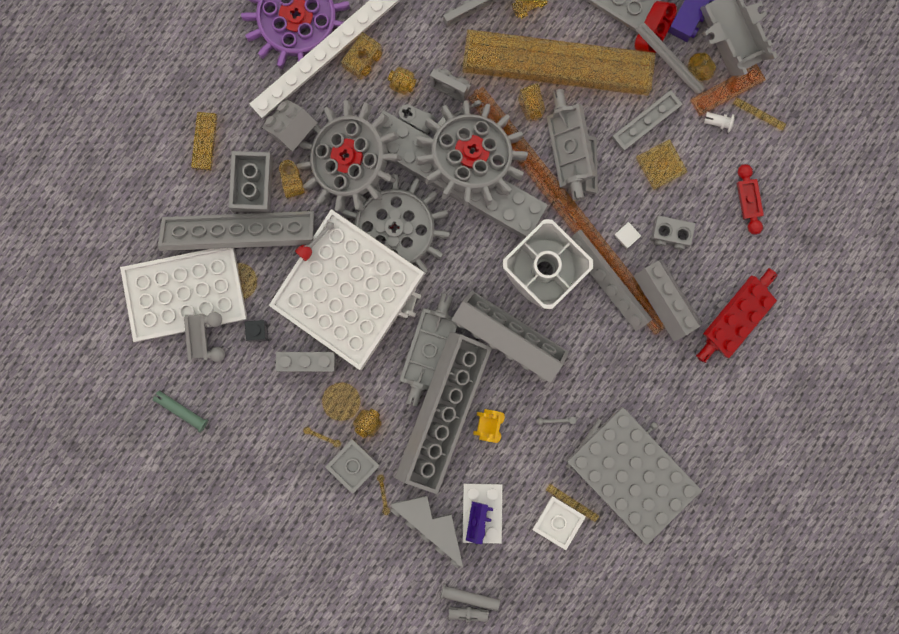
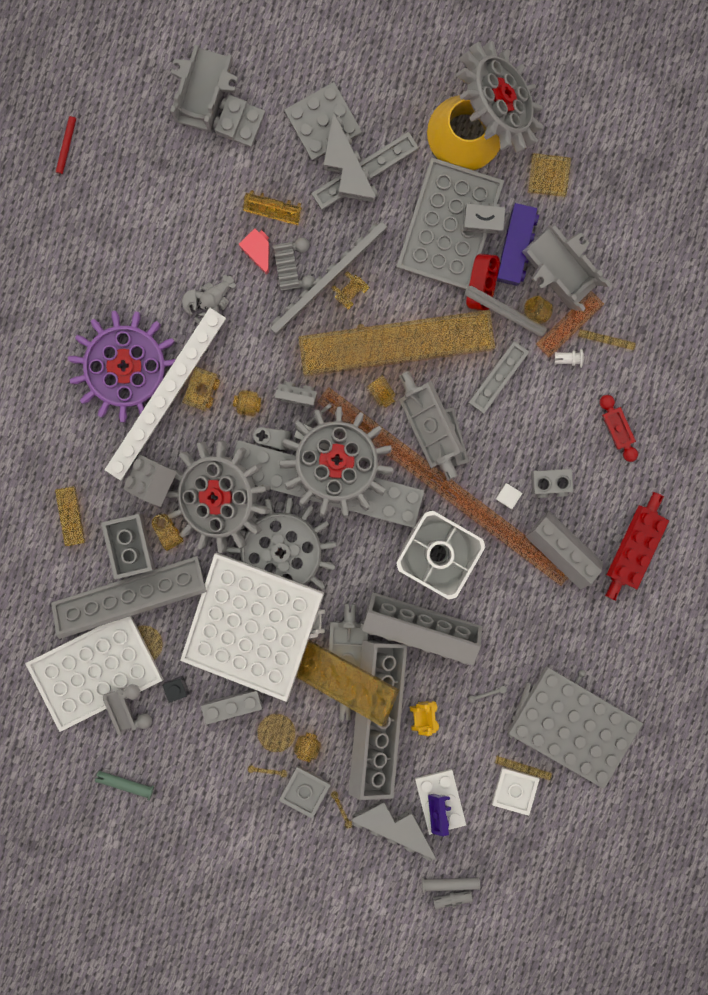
camera: 15 degrees left, 5 degrees up
hinge [295,222,334,261] -> none
light grey plate [571,230,652,332] -> none
clear yellow plate [636,139,688,190] -> none
none -> clear yellow plate [296,640,399,726]

